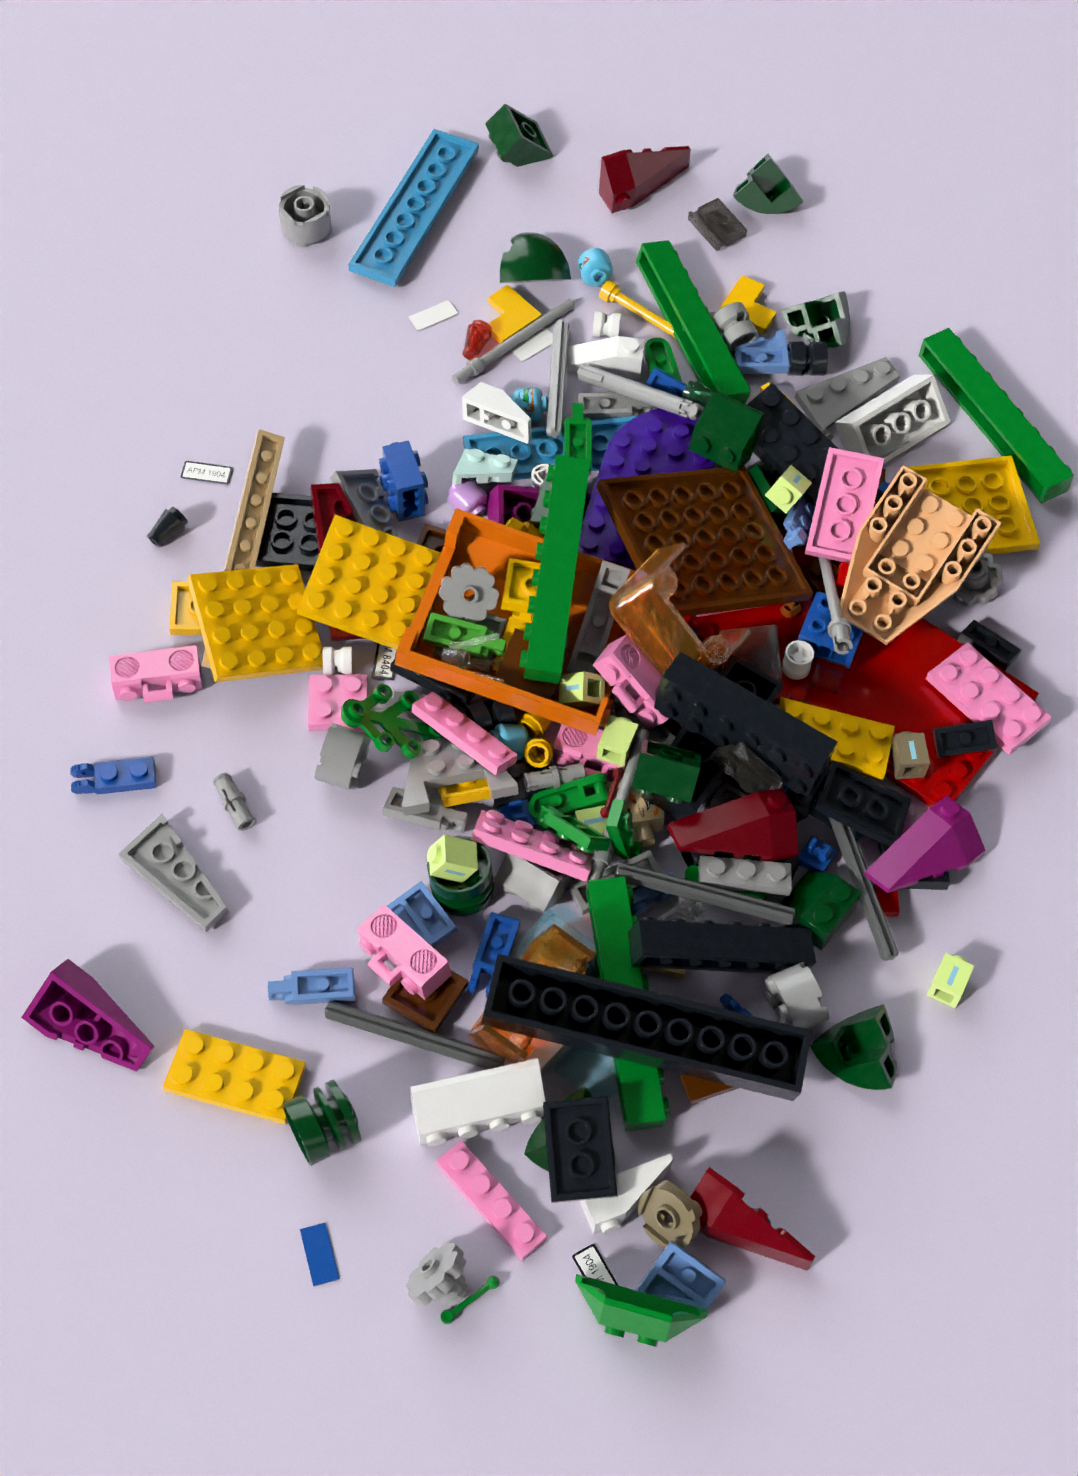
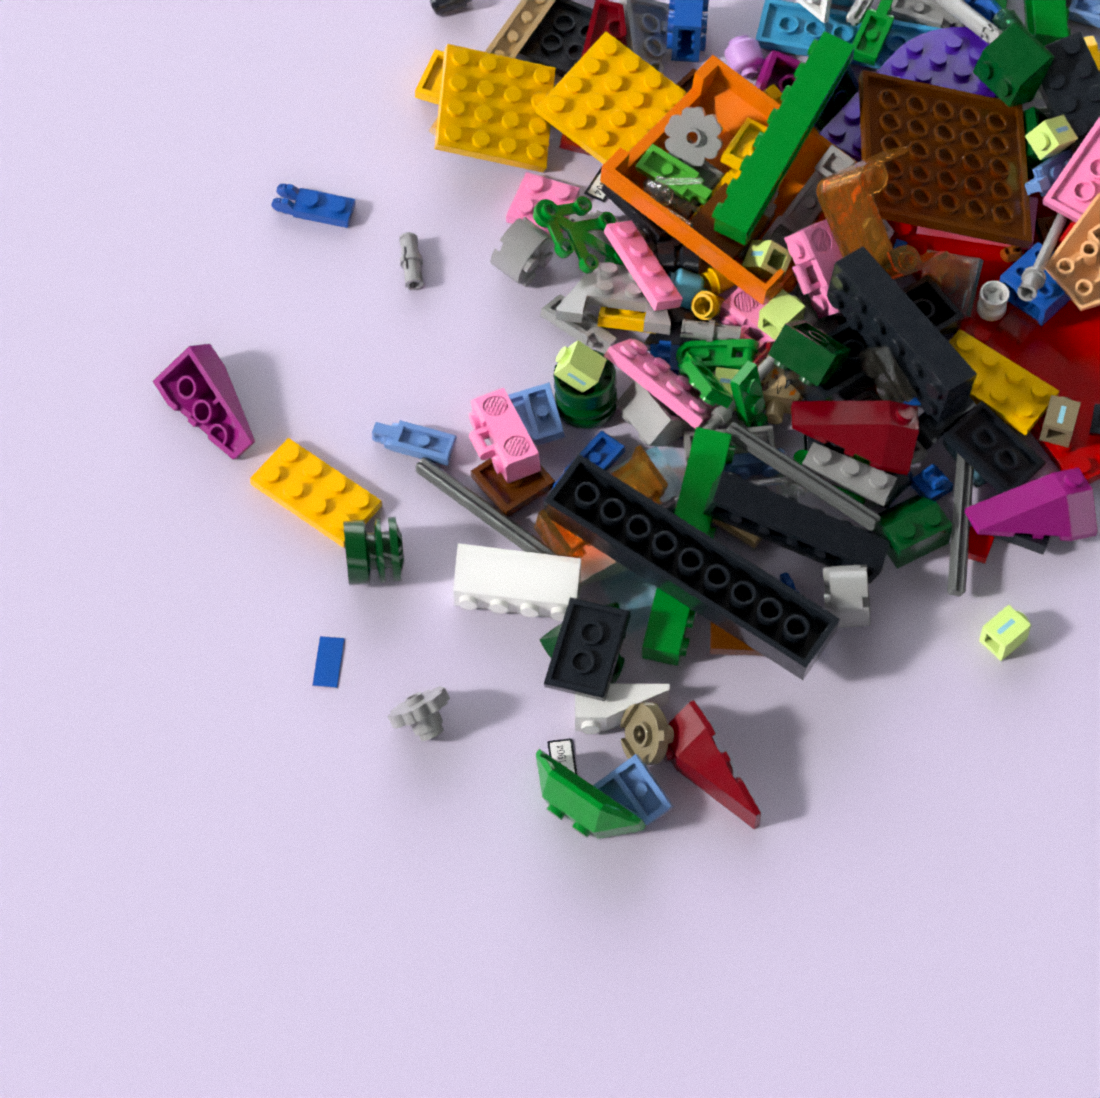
camera: 25 degrees right, 0 degrees up
bright pink piece [109,645,203,703] -> none
light grey wing [119,814,228,932] -> none
white wheel [323,646,353,675] -> none
bright pink plate [436,1140,547,1261] -> none
green hinge [440,1276,500,1325] -> none
light aqua wing [452,449,518,484] -> none
dark green brick [810,1004,897,1090] -> none

